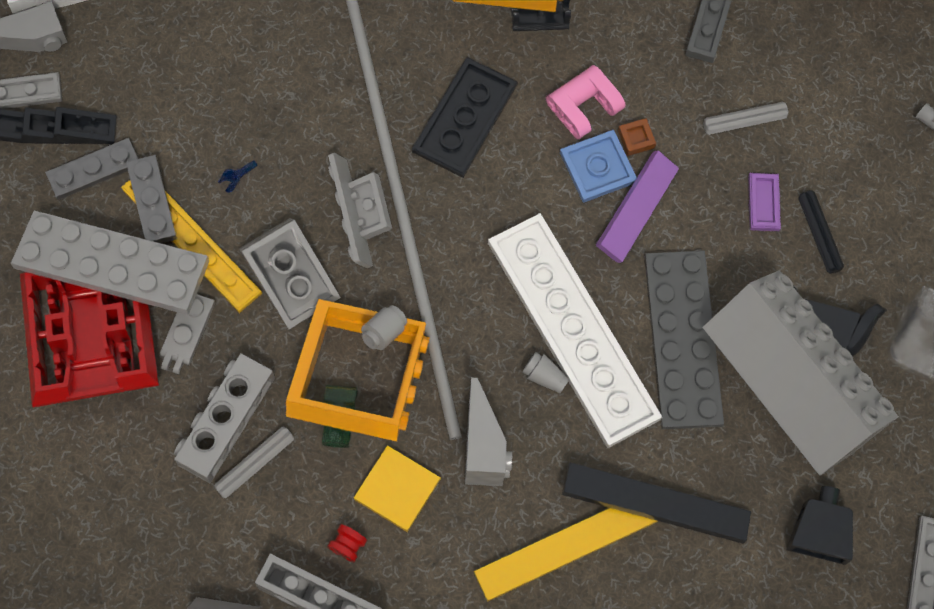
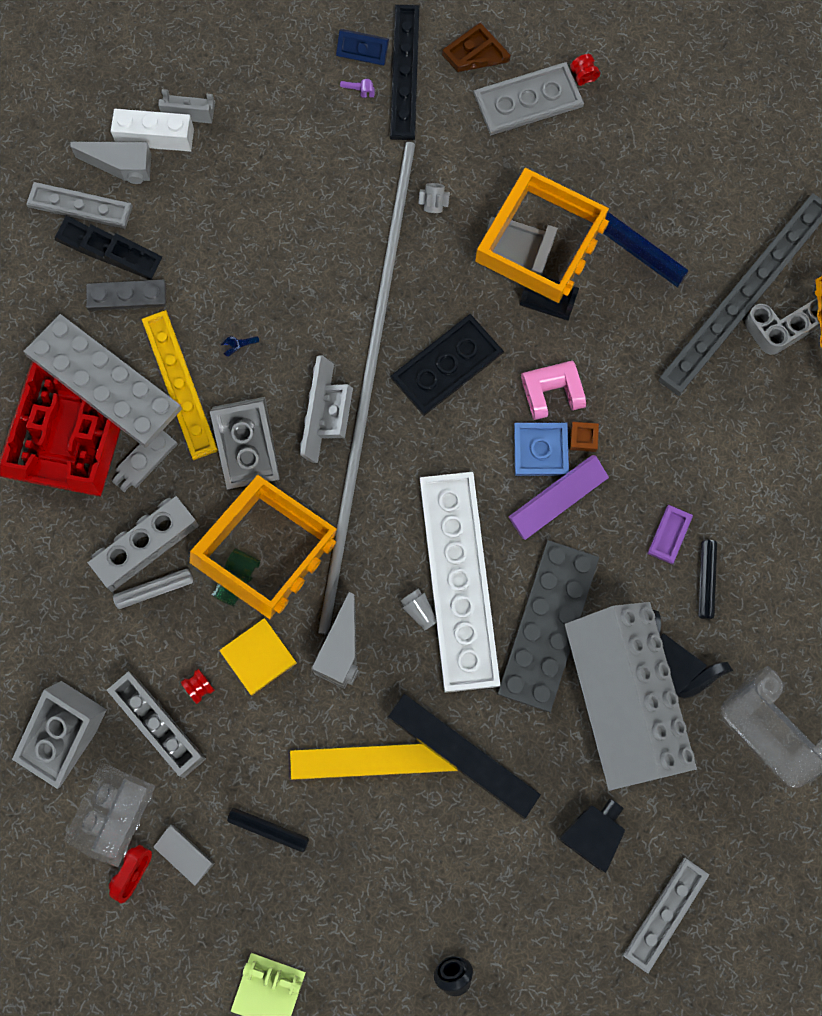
camera: 25 degrees right, 5 degrees up
flat silver plate [126,155,177,243] -> none
light grey brick [361,305,407,350] -> none
light grey axle [703,102,788,135] -> none

